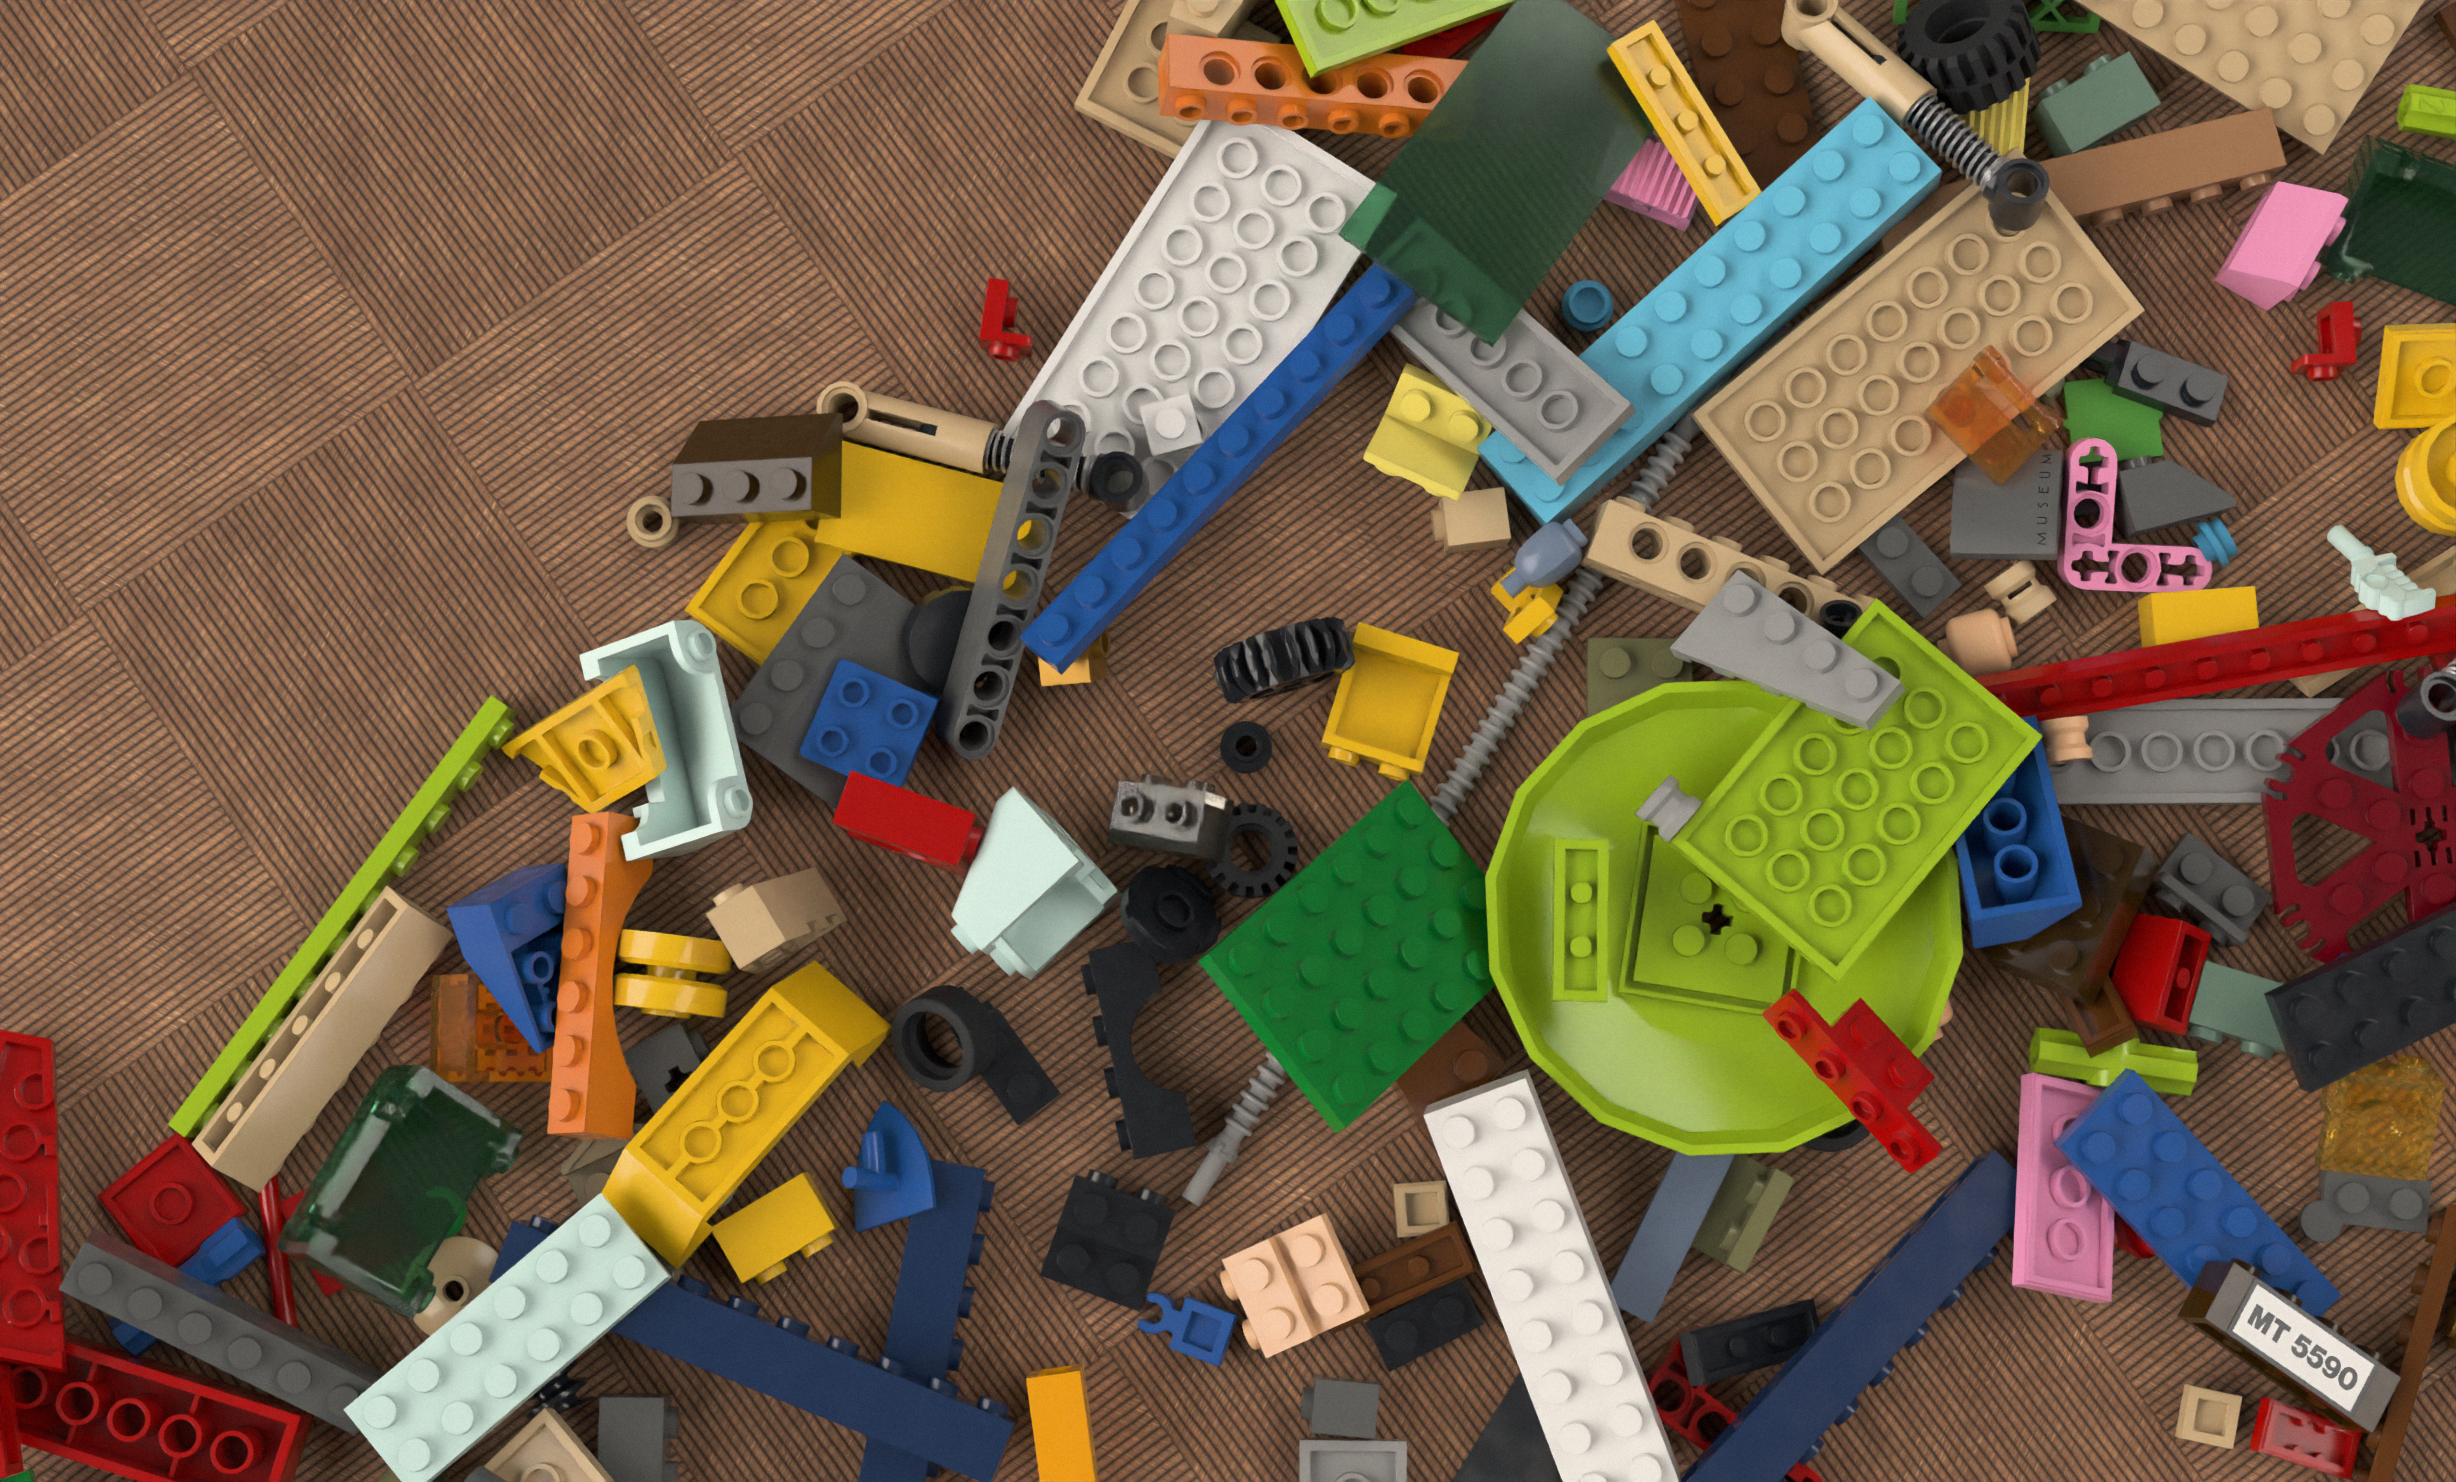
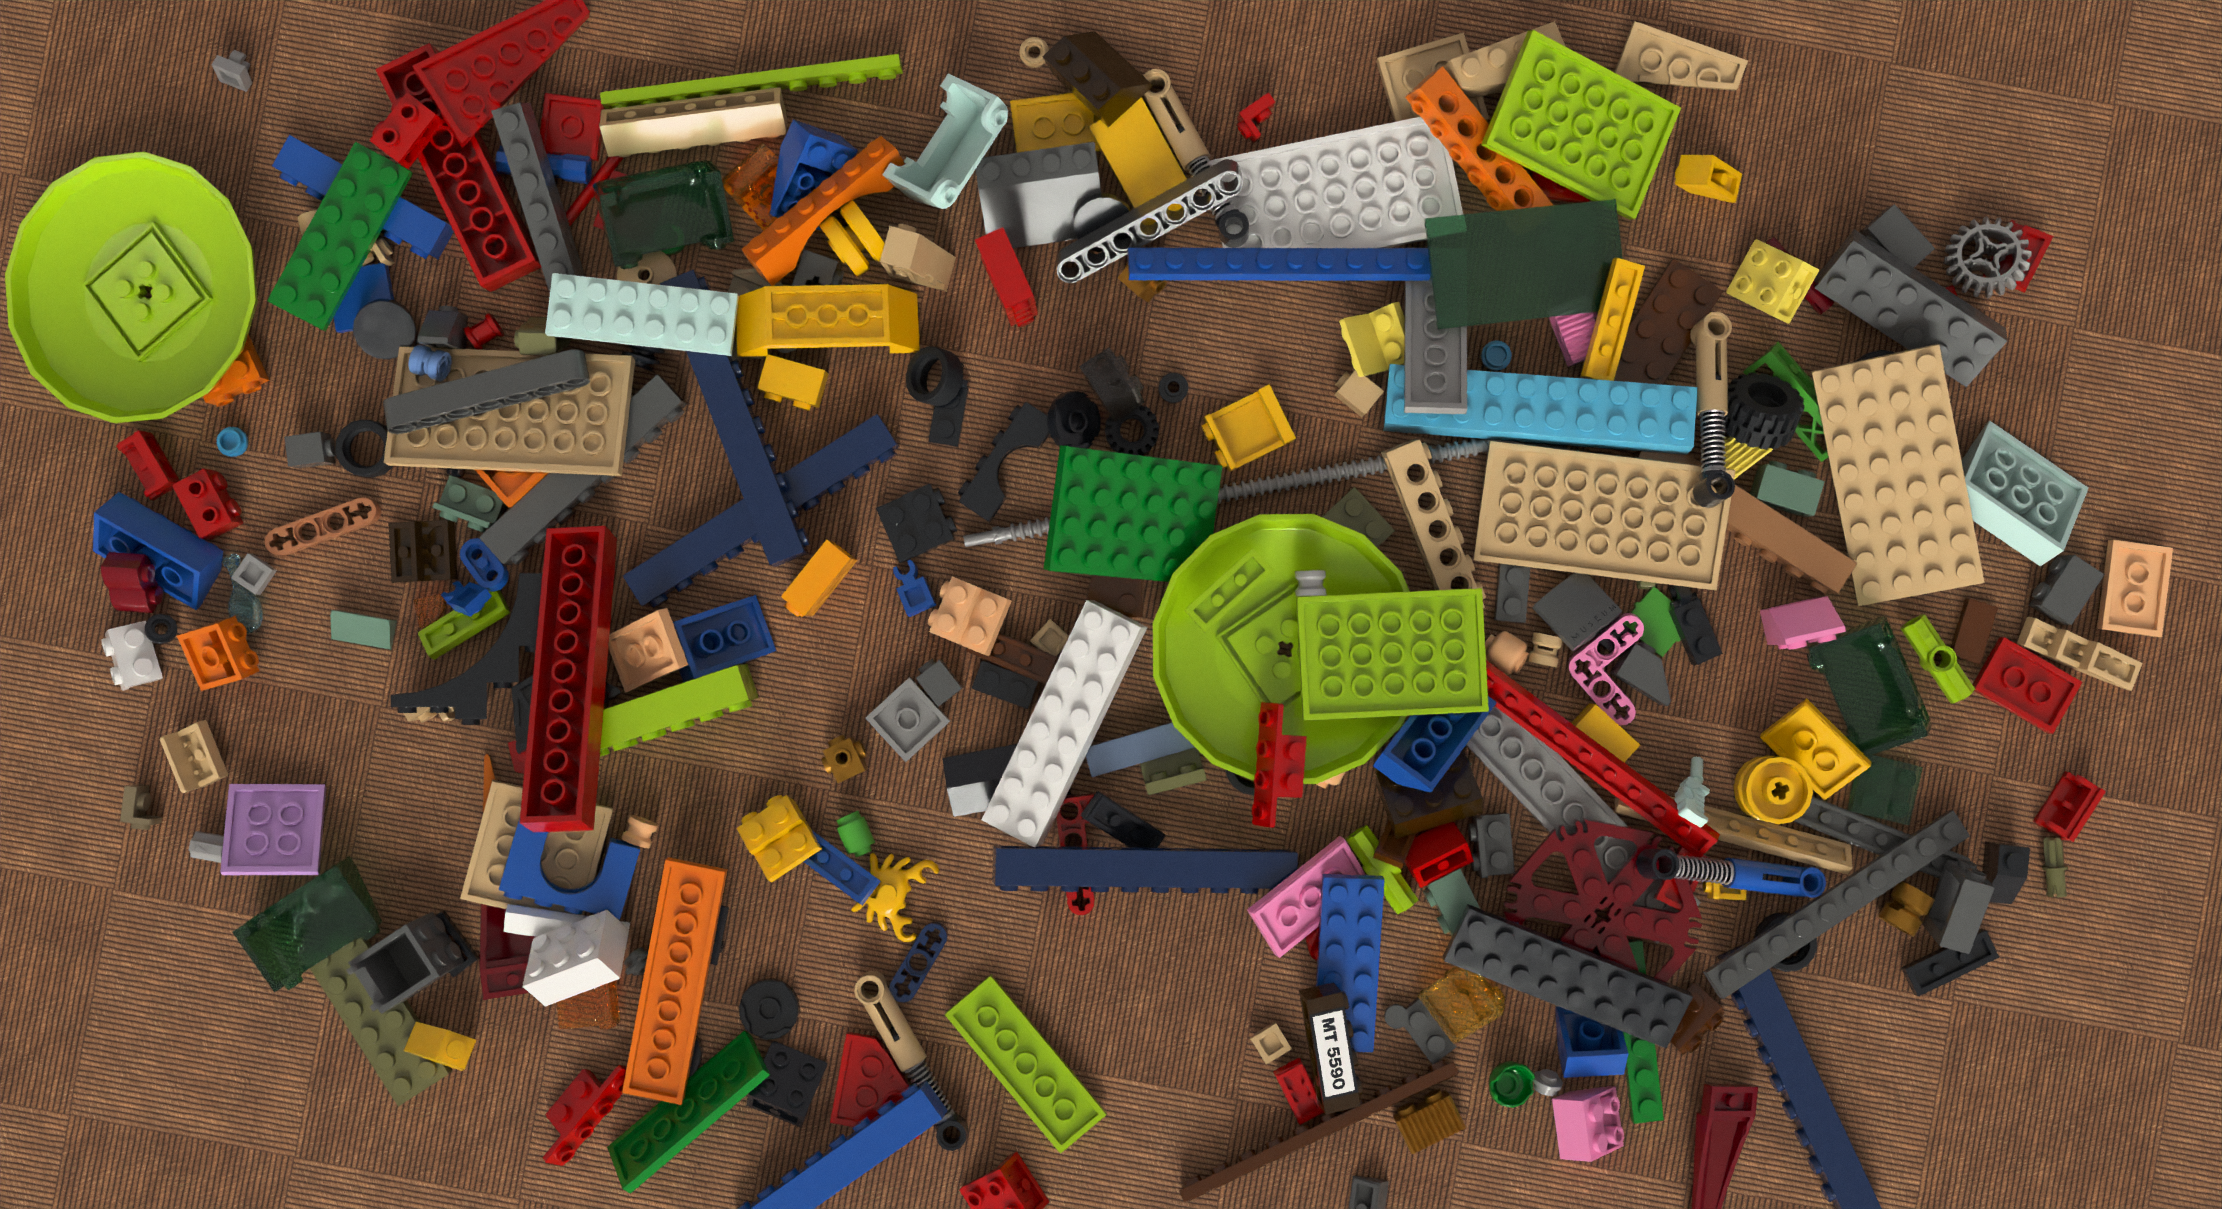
camera: 50 degrees right, 5 degrees up
yellow wing [501,663,667,814] -> none
blue bracket [800,659,942,788] -> none
blue shield [842,1100,937,1233] -> none
light aqua windscreen [951,786,1122,980] -> none
white plate [1139,393,1203,459] -> none
black gear [1213,617,1355,704] -> none
yellow bracket [1491,566,1563,644] -> none
sand blue plant [1500,518,1589,599] -> none
light grey wing [1670,569,1905,731] -> none
black hinge [1819,600,1863,639] -> none
clear orange plate [1923,344,2064,486] -> none
light nougat wheel [2038,716,2093,765] -> none
dark azure plate [2192,518,2239,569] -> none
red bracket [2290,301,2362,382] -> none

